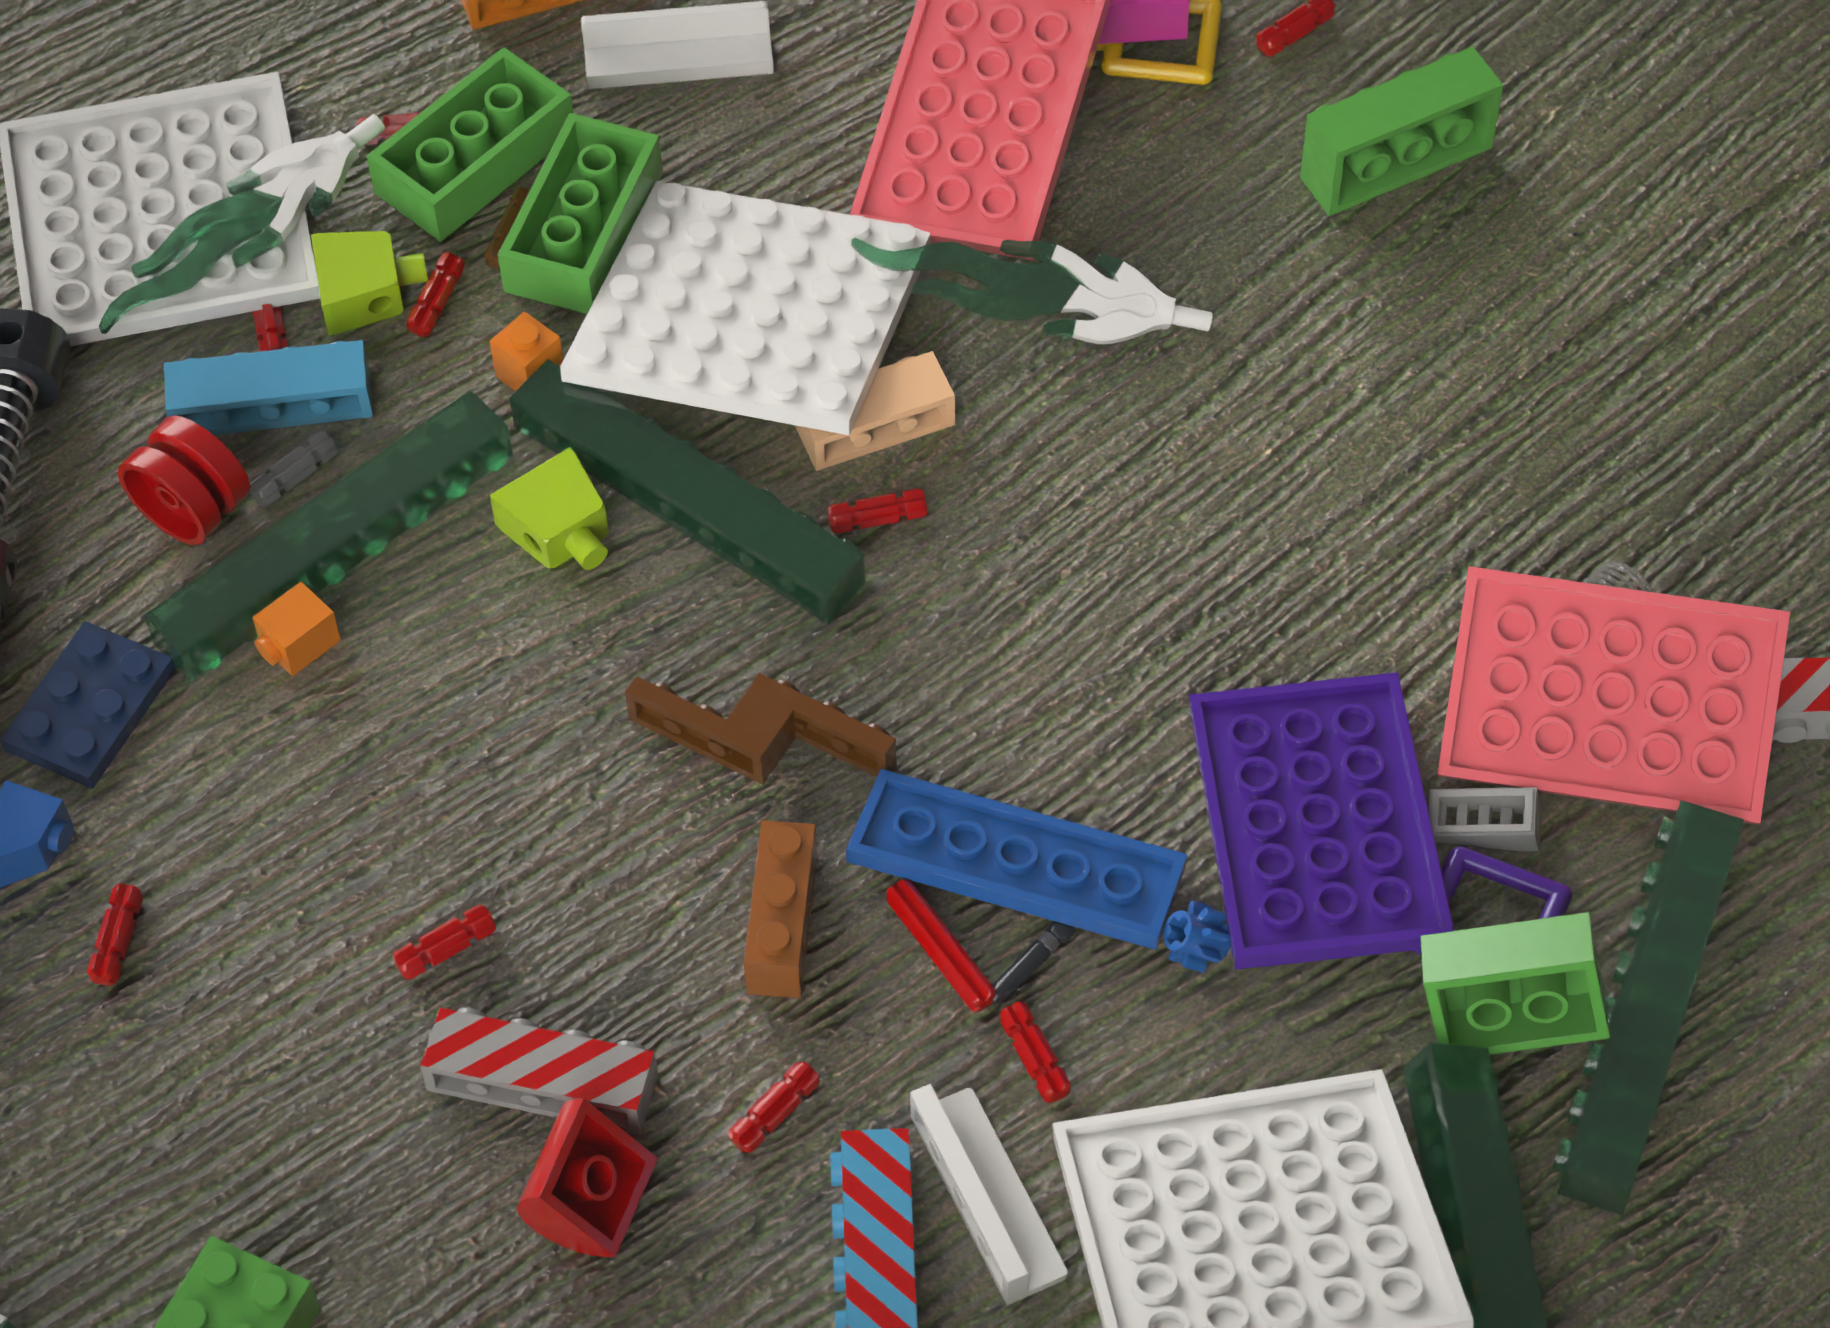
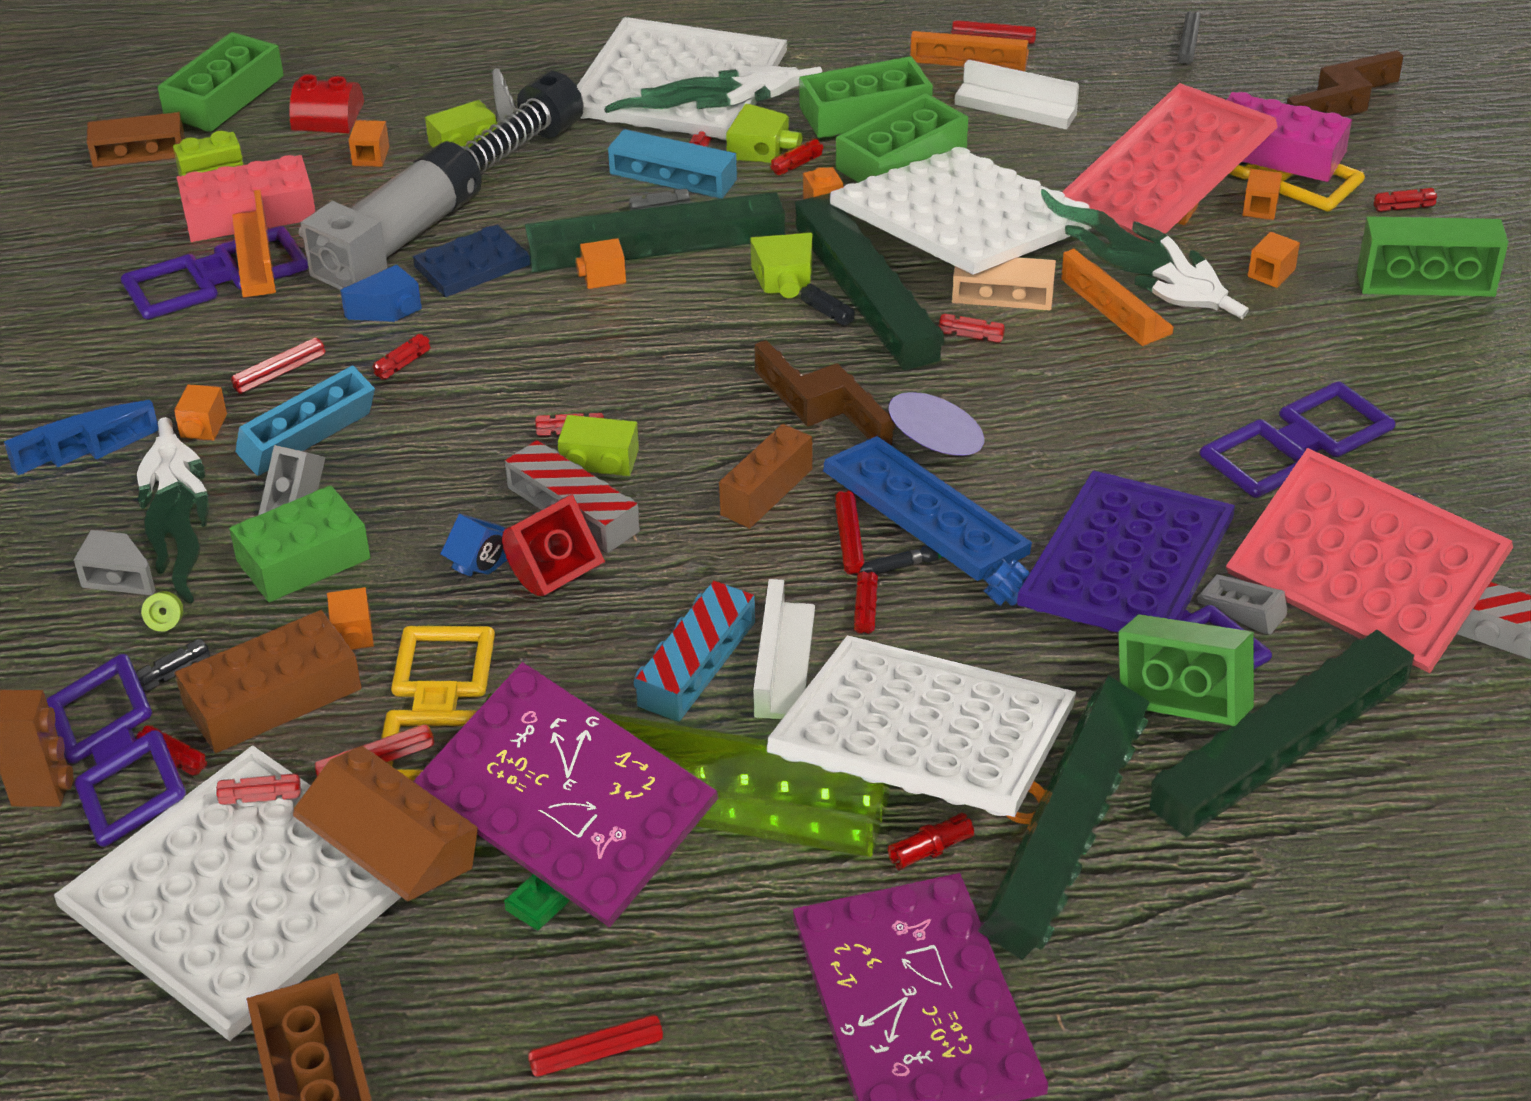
camera: 30 degrees right, 15 degrees down
red wheel [117,415,251,546] -> none
red axle [728,1061,820,1153] -> none
none -> dark azure brick [235,365,375,477]
none -> light grey slope [258,445,325,515]
none -> blue slope [441,513,507,576]
none -> lime brick [558,415,639,476]
none -> black axle [800,283,855,326]
none -> sticker [889,392,984,456]
none -> orange panel [1061,249,1174,346]
none -> dark purple bar [1199,381,1396,498]
none -> orange brick [1242,169,1282,220]
none -> orange brick [1248,232,1300,288]

